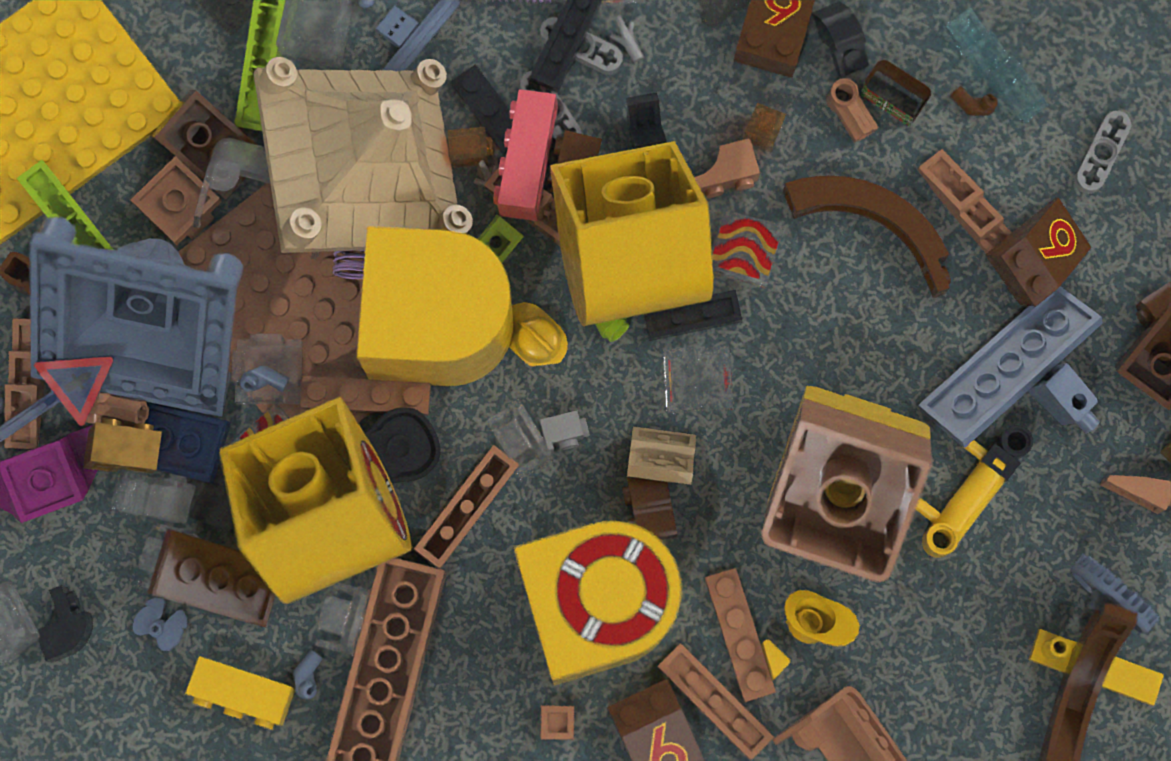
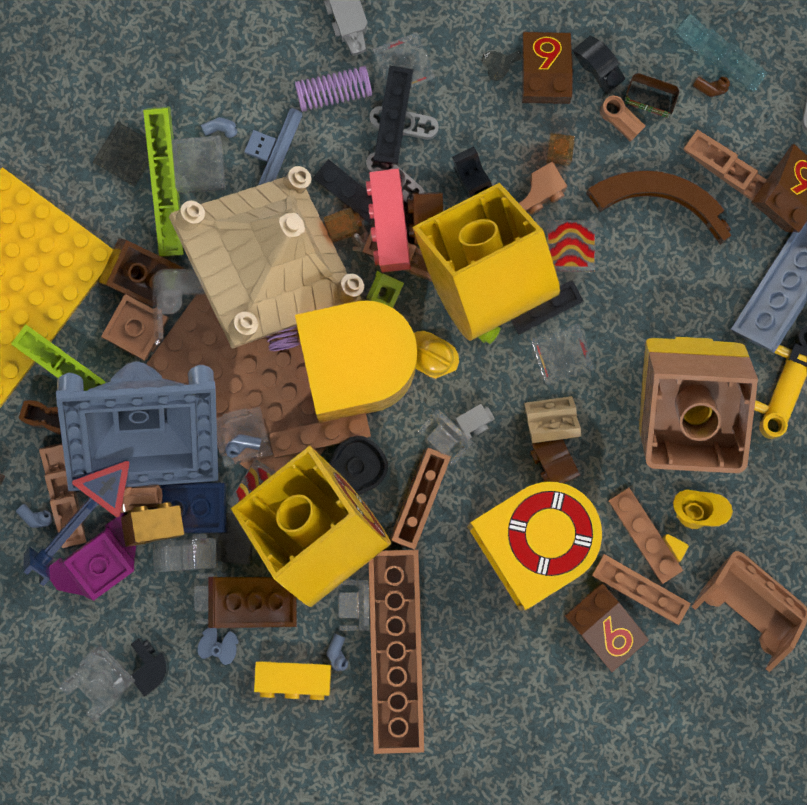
camera: 15 degrees left, 5 degrees up
nougat plate [541,706,574,740] -> none
light grey bar [610,15,644,63] -> none

